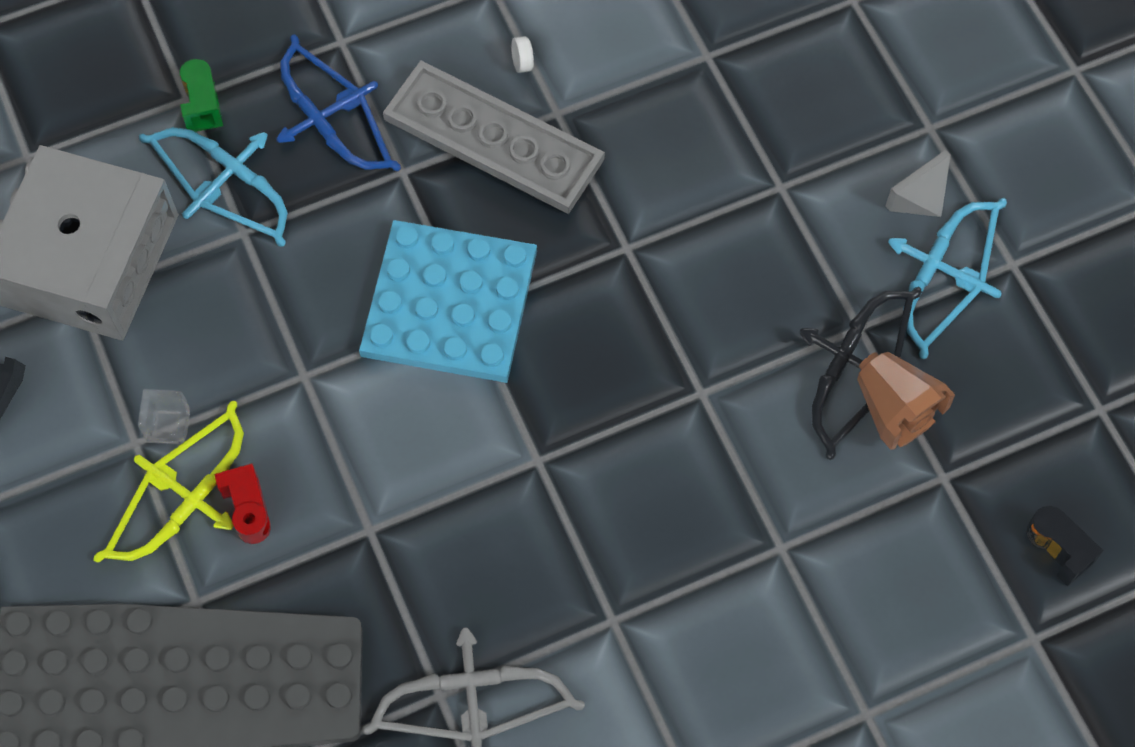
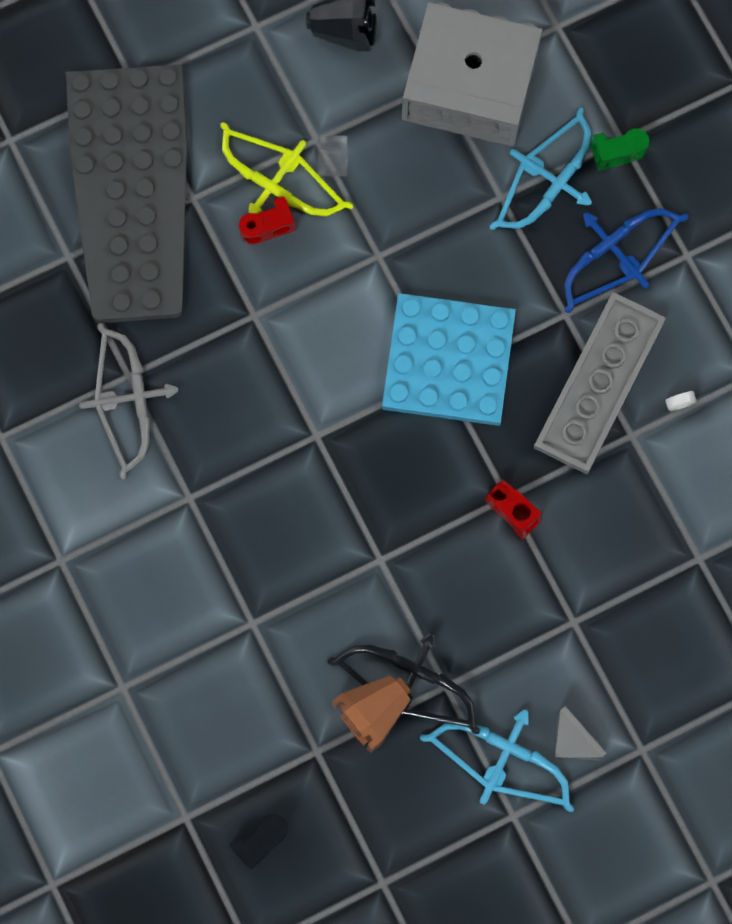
camera: 85 degrees right, 10 degrees up
none -> red leg [484,480,542,540]

